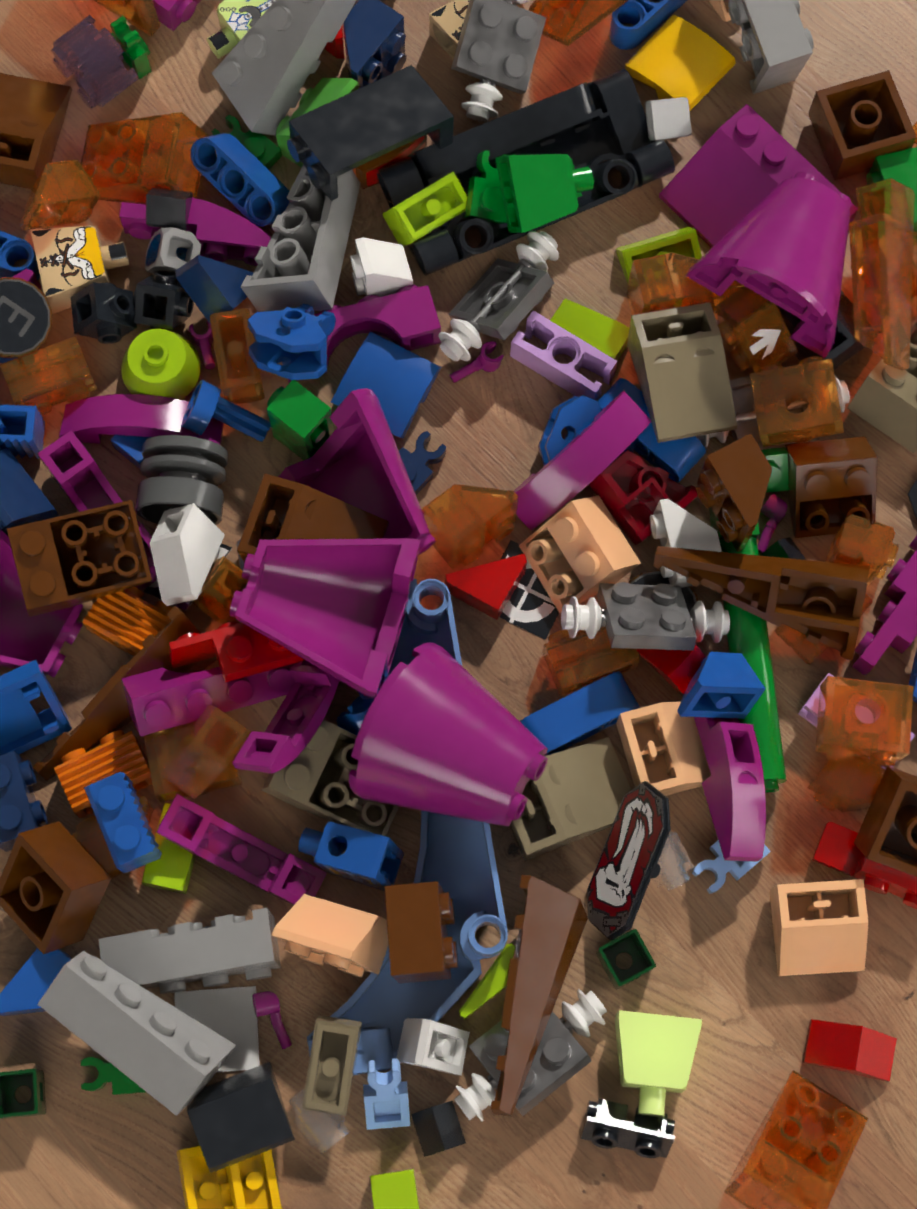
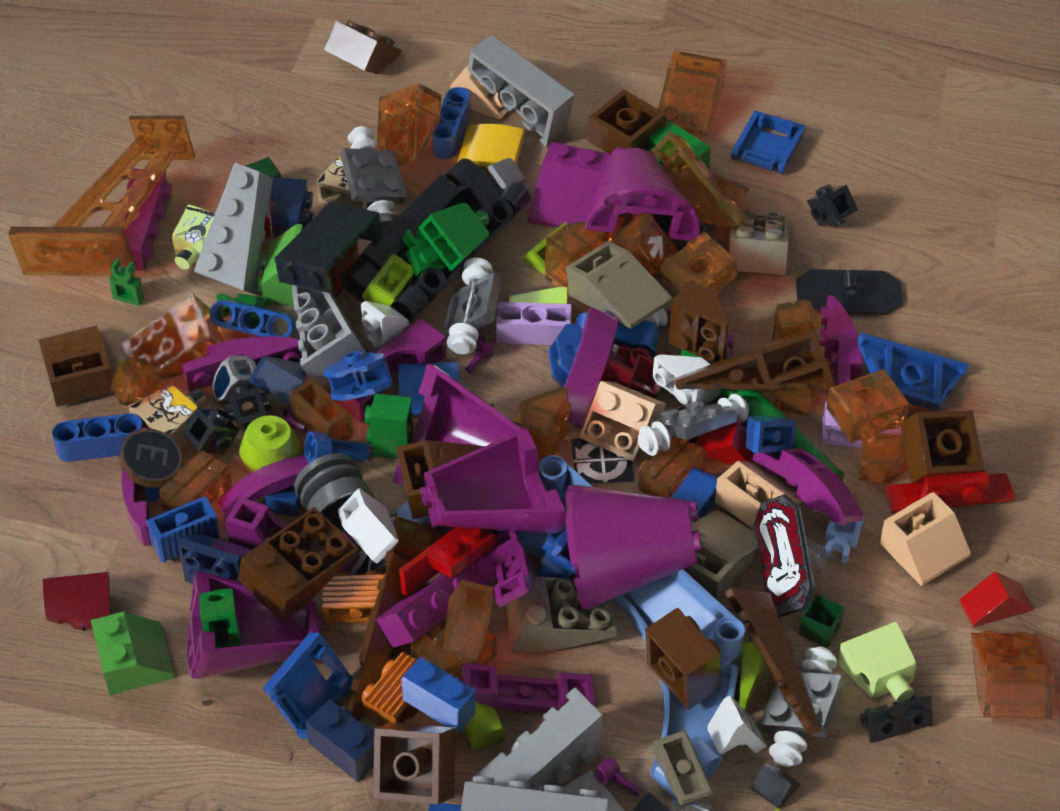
camera: 30 degrees left, 25 degrees down
brick [51,15,139,109] -> none
black slope [146,187,193,231] -> none
light nougat slope [272,894,389,978] -> none
blue torso [298,821,404,891] -> none
light blue plate [363,1058,410,1130] -> none
red slope [445,553,527,620] -> none
reddish brown slope [785,436,878,538] -> none

